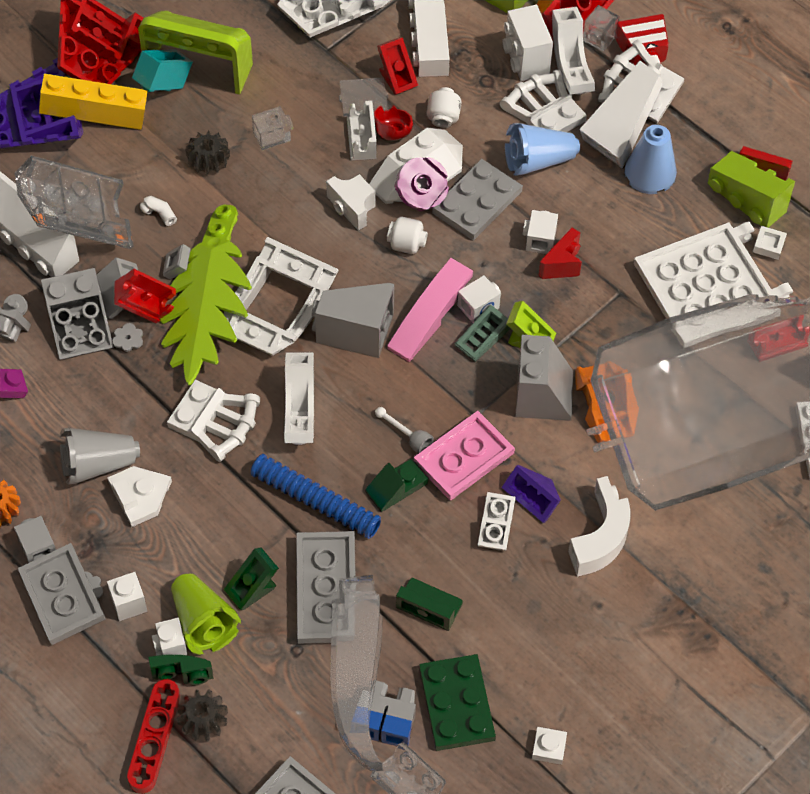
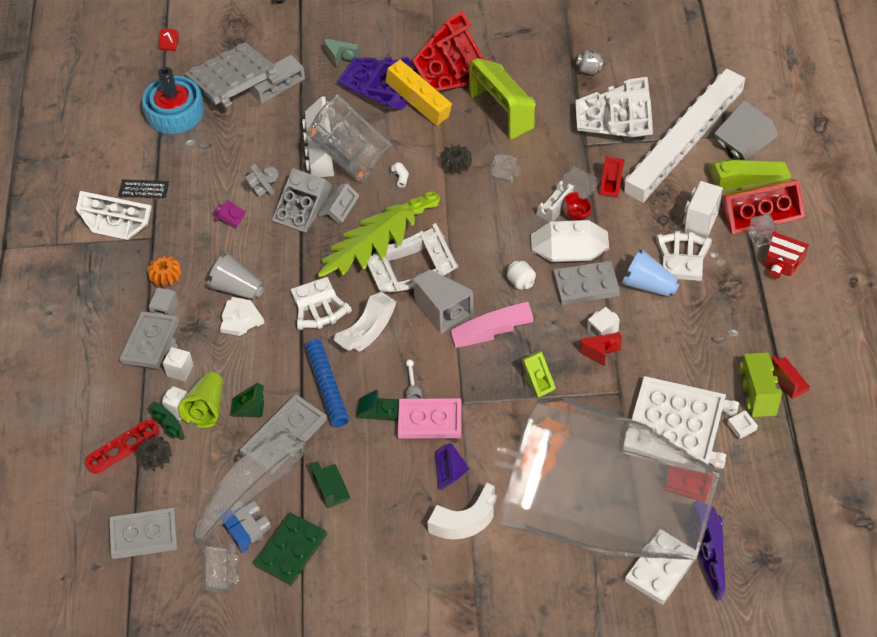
camera: 45 degrees right, 5 degrees down
light grey plant [113,323,143,352] -> none
red hinge [114,269,176,324] -> none
teal piece [132,49,193,92] -> none
light grey tile [163,244,191,280] -> none
white brick [326,174,375,231] -> none
plate [394,157,449,211] -> none
white head [426,87,462,128] -> none
sand green slope [455,304,511,362] -> none
white brick [457,275,501,323] -> none
white slope [478,492,515,551] -> none
light grey slope [516,335,573,421] -> none
white plate [532,727,567,765] -> none
white arch [552,7,595,94] -> none
white slope [580,61,662,168] -> none
white plate [598,39,684,124] -> none
light blue cone [624,125,677,194] -> none

